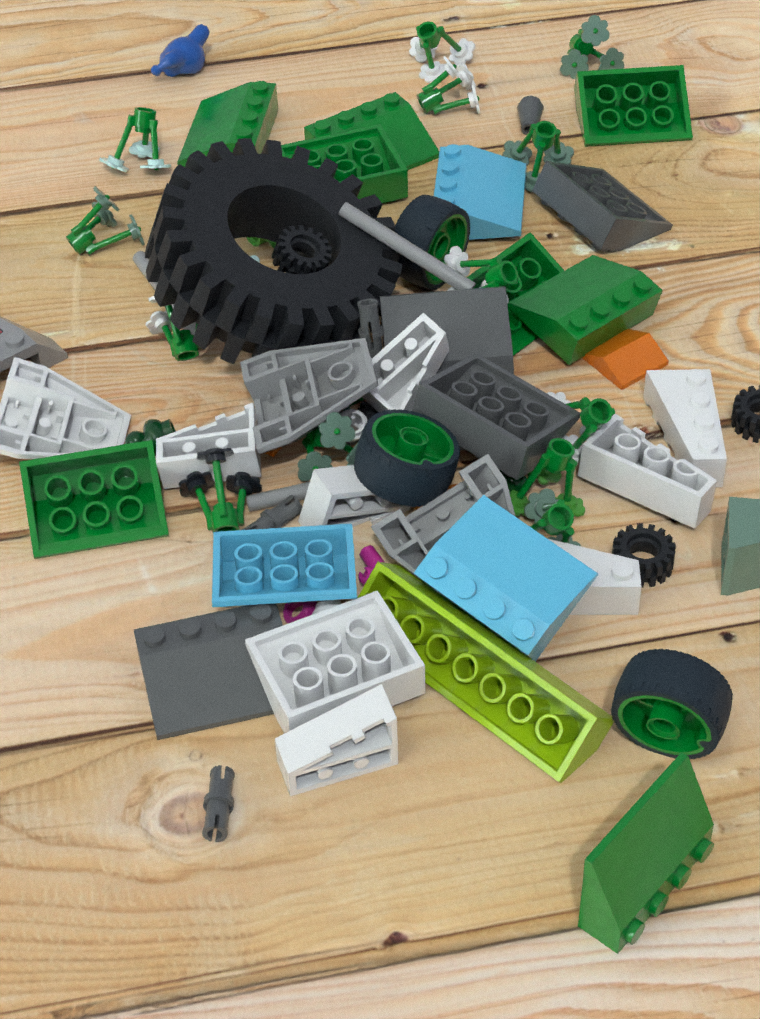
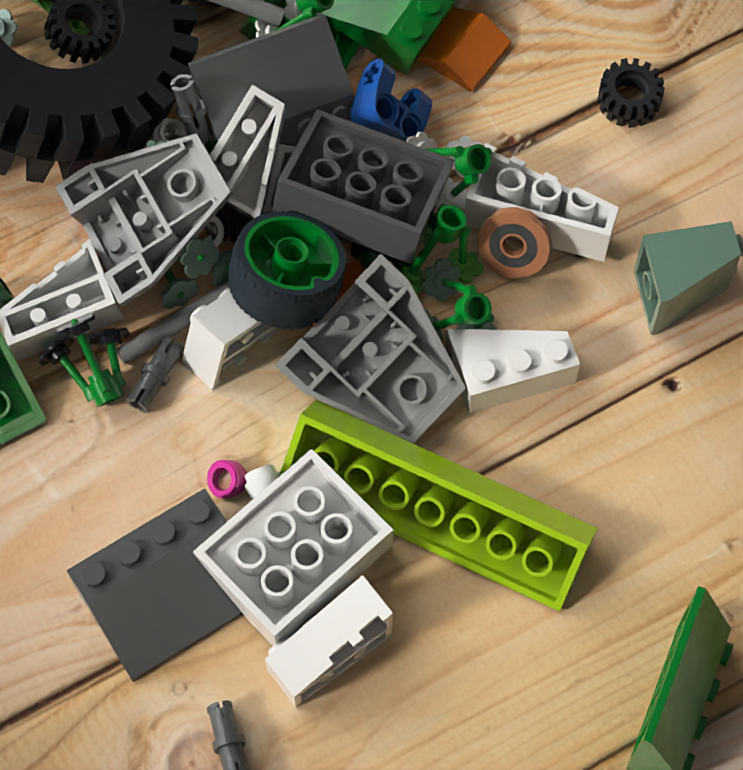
camera: 20 degrees left, 20 degrees up
medium azure slope [212,524,357,607] -> none
dark pink arm [358,545,385,587] -> none
medium azure slope [414,495,599,662] -> none
black wheel [611,649,733,759] -> none
black tyre [612,523,676,588] -> none
white wedge [643,369,727,487] -> none
none -> blue piece [351,59,433,142]
none -> nougat tile [477,207,552,279]

